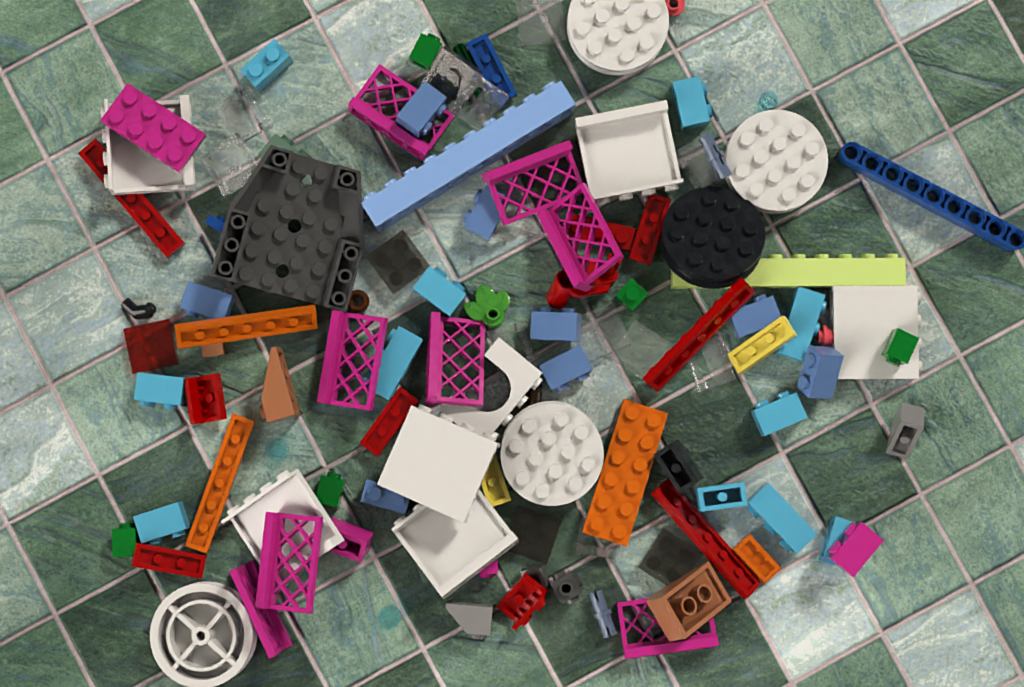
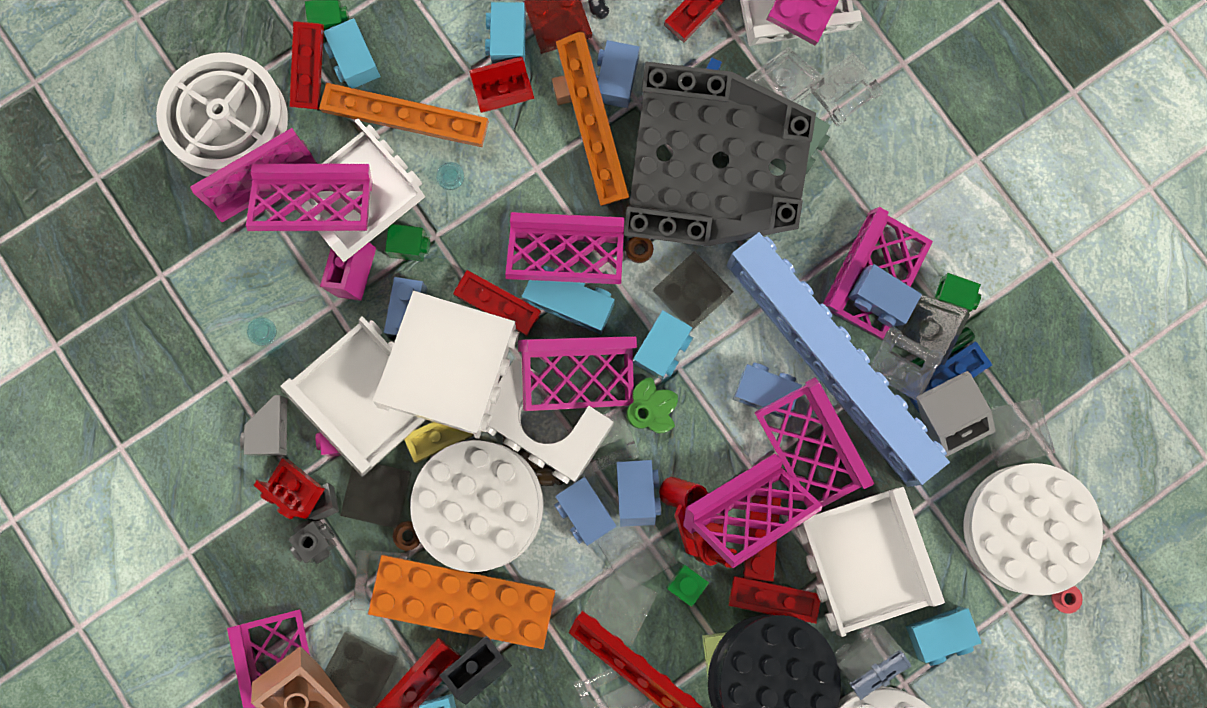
camera: 85 degrees right, 5 degrees down
medium azure brick [240,39,293,92] -> none
nougat slope [259,346,301,423] -> none
sand blue pin [588,589,617,638] -> none
none -> reddish brown plate [393,521,421,551]
none -> light grey slope [916,371,996,457]

